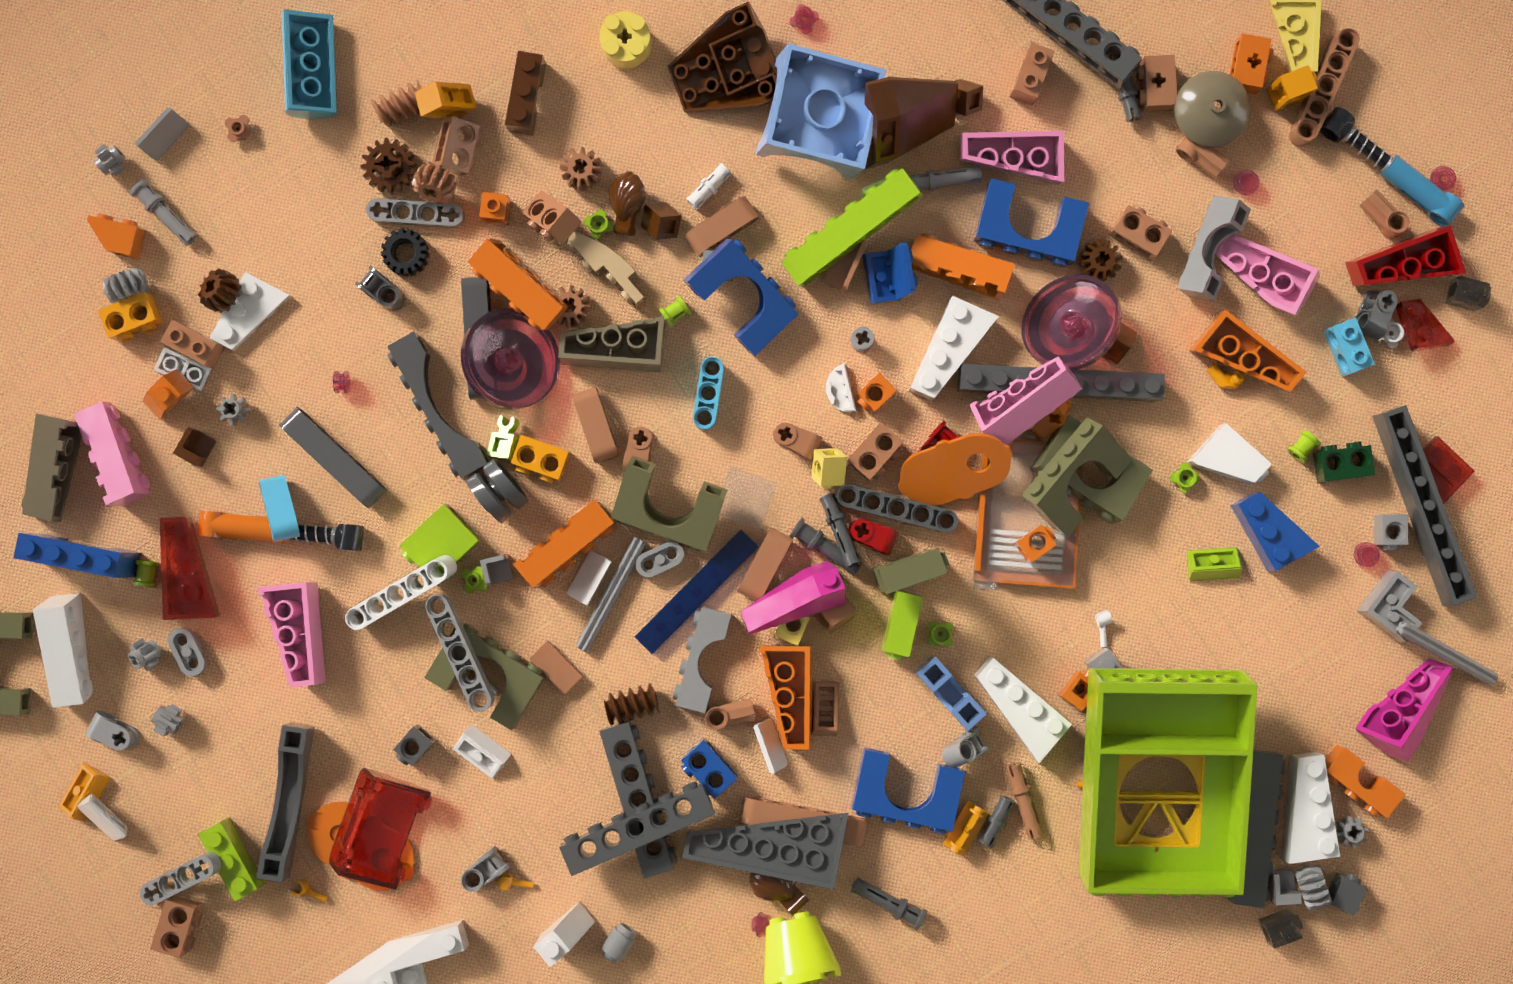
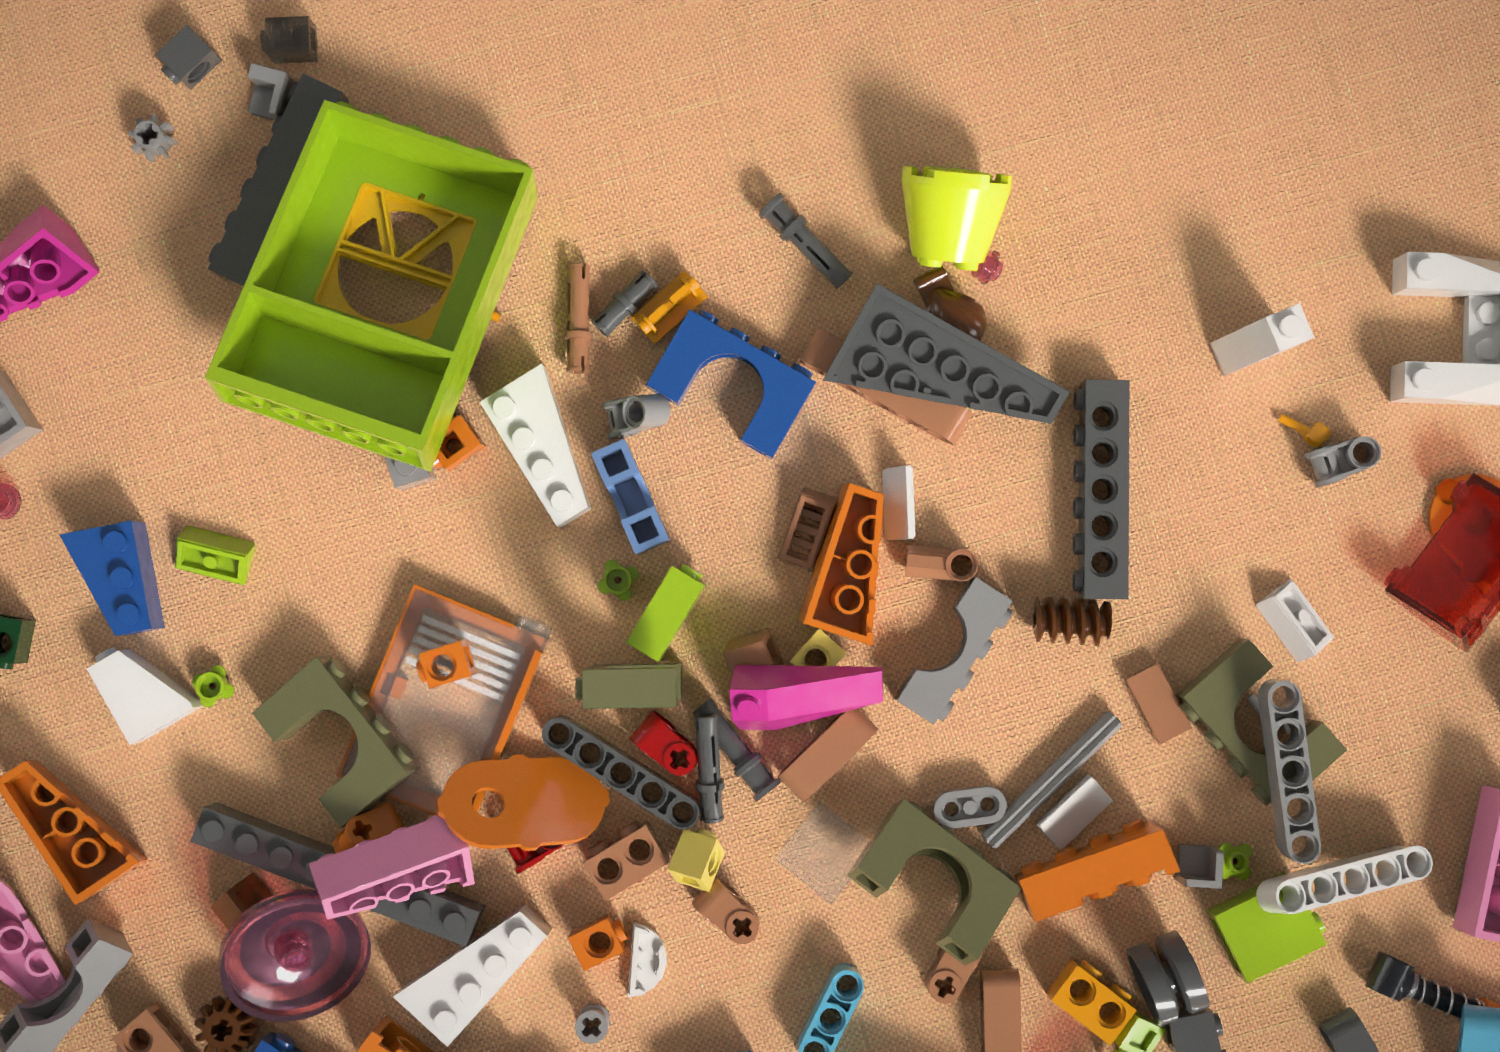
camera: 155 degrees left, 0 degrees up
dark grey brick [393,724,437,766] -> none
dark grey brick [559,781,715,876] -> none
light grey brick [601,922,637,963] -> none
clear blue tile [634,530,759,654] -> none
blue brick [681,738,738,799] -> none
olive arch [1021,417,1132,538] -> none
white hand [1095,610,1113,647] -> none
light orange arm [1206,363,1245,389] -> none
white wedge [1281,751,1340,864] -> none
lime bush [1287,430,1321,464] -> none
light grey gear [1295,865,1332,910] -> none
orange arch [1325,745,1406,819] -> none

